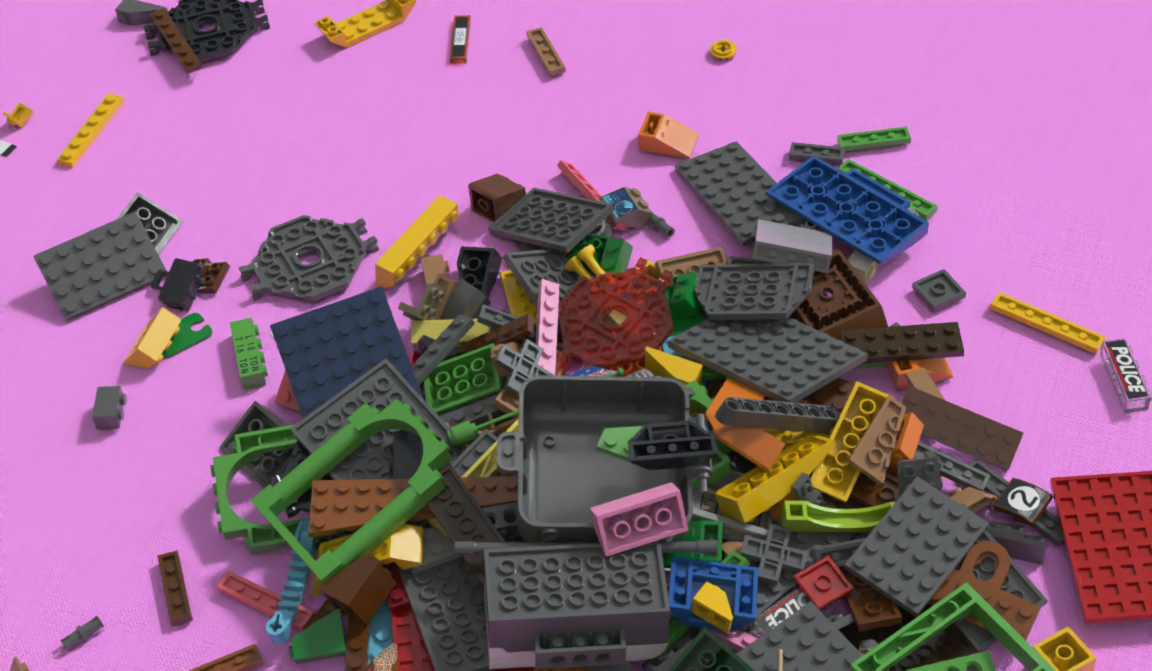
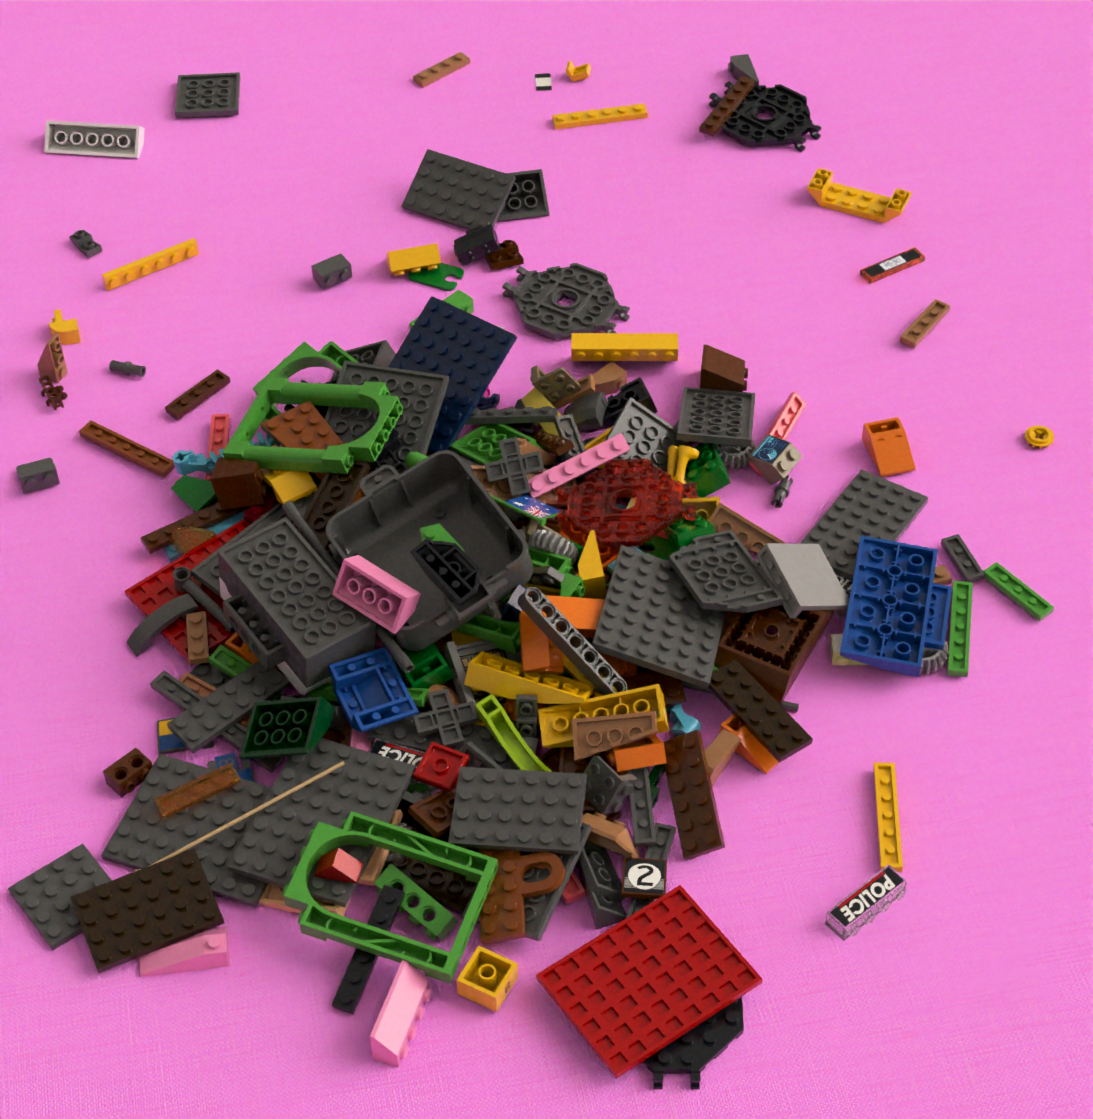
camera: 55 degrees right, 0 degrees up
yellow slope [690,582,733,634] -> none
dark grey plate [912,269,966,312] -> none

